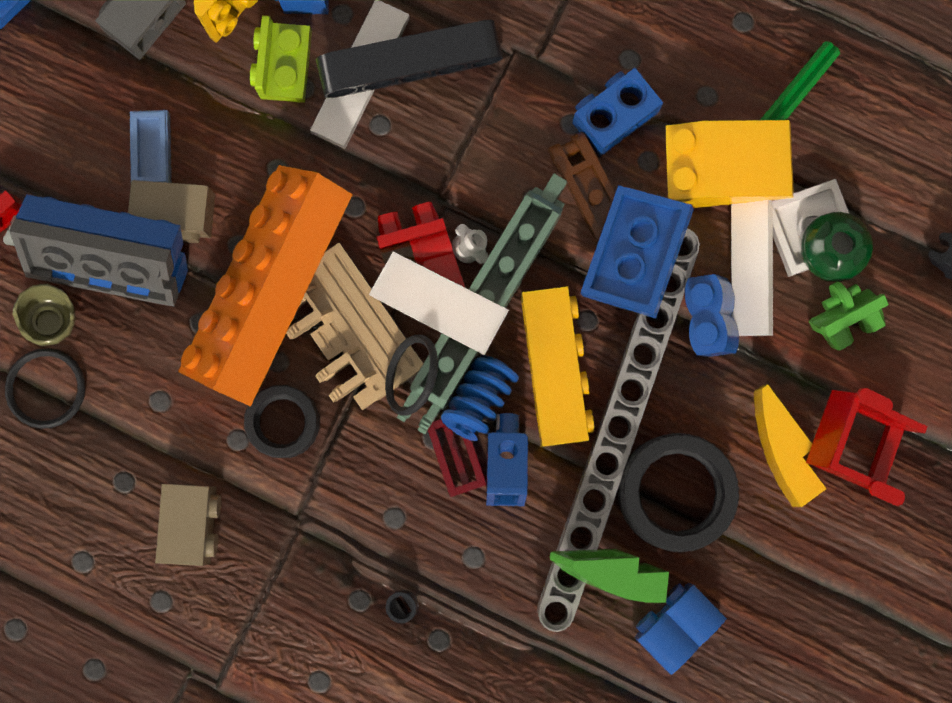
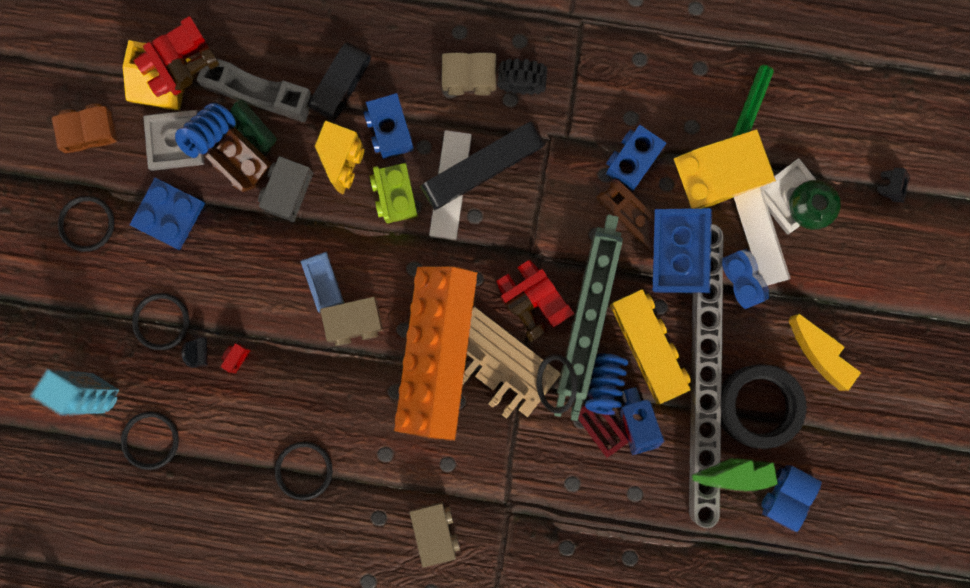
camera: 15 degrees left, 0 degrees up
dark grey piece [3,194,188,307] -> none
olive hair [13,284,76,346] -> none
black tyre [244,385,320,458] -> none
white sticker [369,251,509,355] -> none
black hinge [386,590,419,623] -> none
white plate [452,224,489,264] -> none
red piece [806,388,928,506] -> none
bright green hips [808,281,889,350] -> none

